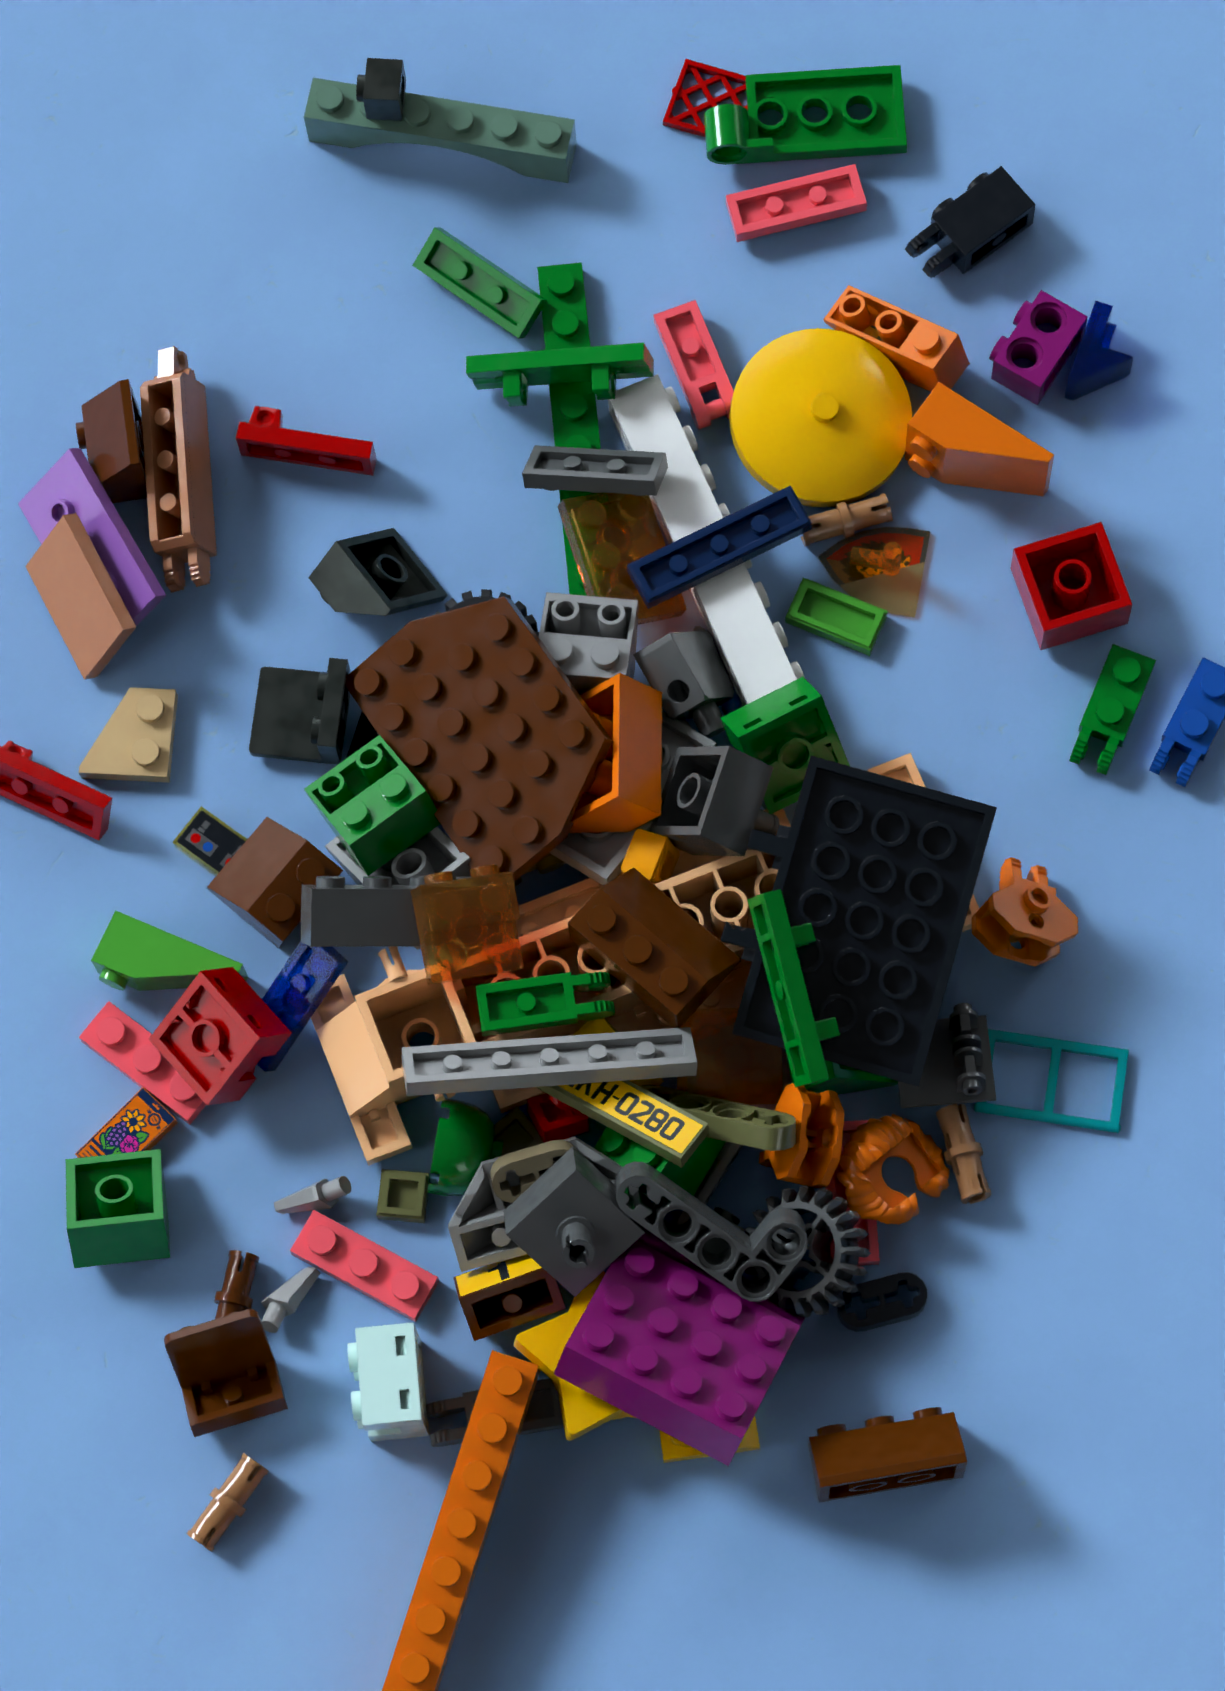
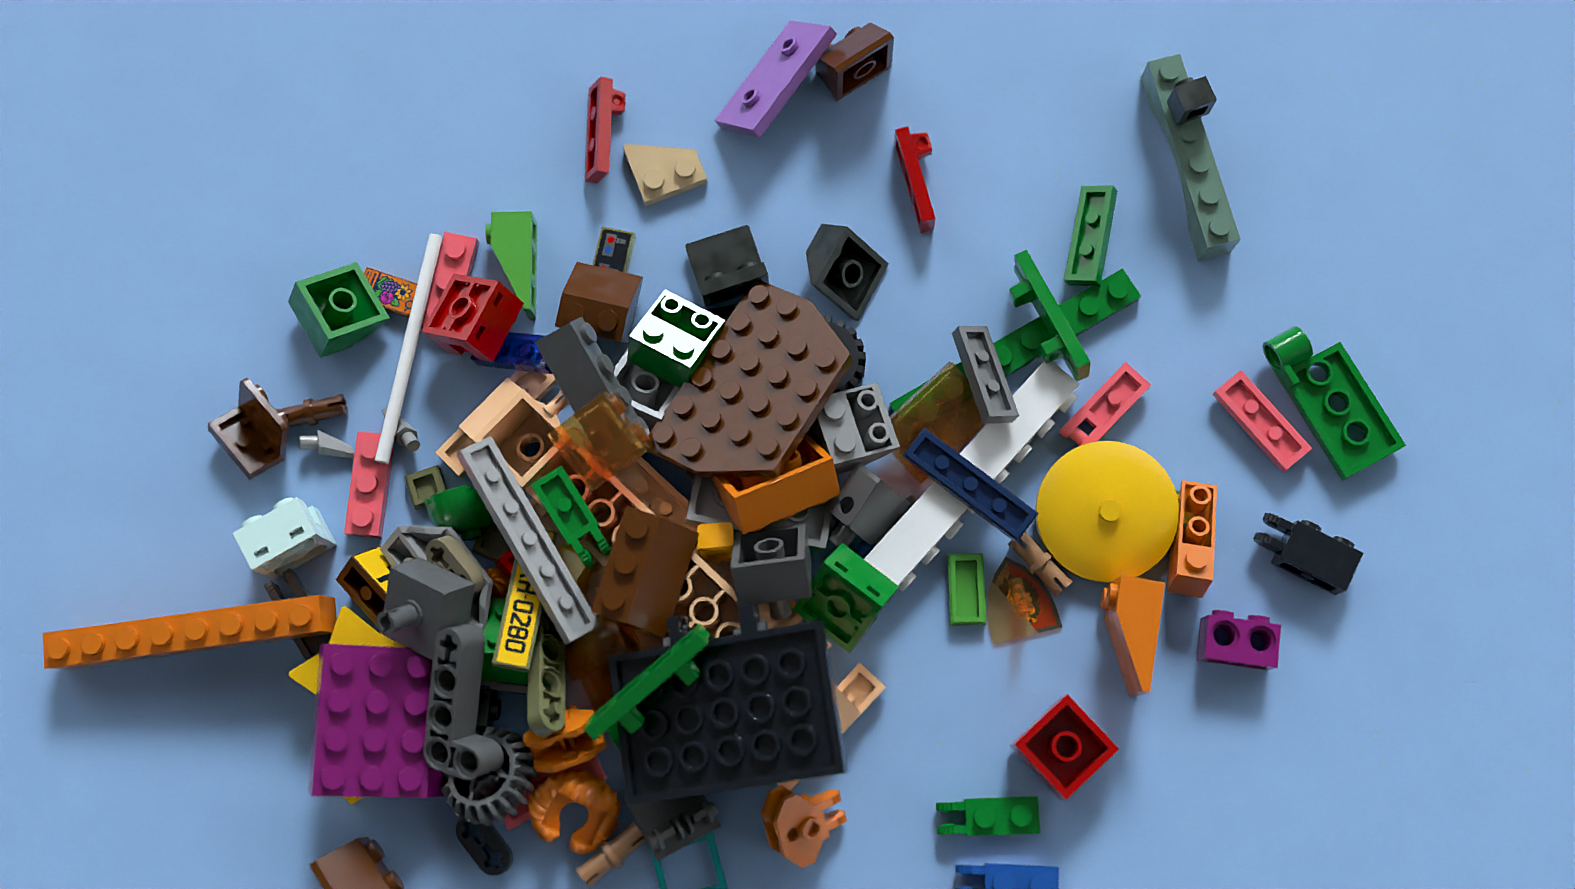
camera: 65 degrees right, 5 degrees up
nougat tile [25,513,136,680] -> none
nougat hinge [140,346,217,593] -> none
medium nougat pin [186,1453,269,1552] -> none
red window [663,59,747,137] -> none
clear blue slope [1064,301,1133,400] -> none
none -> white piece [375,233,443,464]

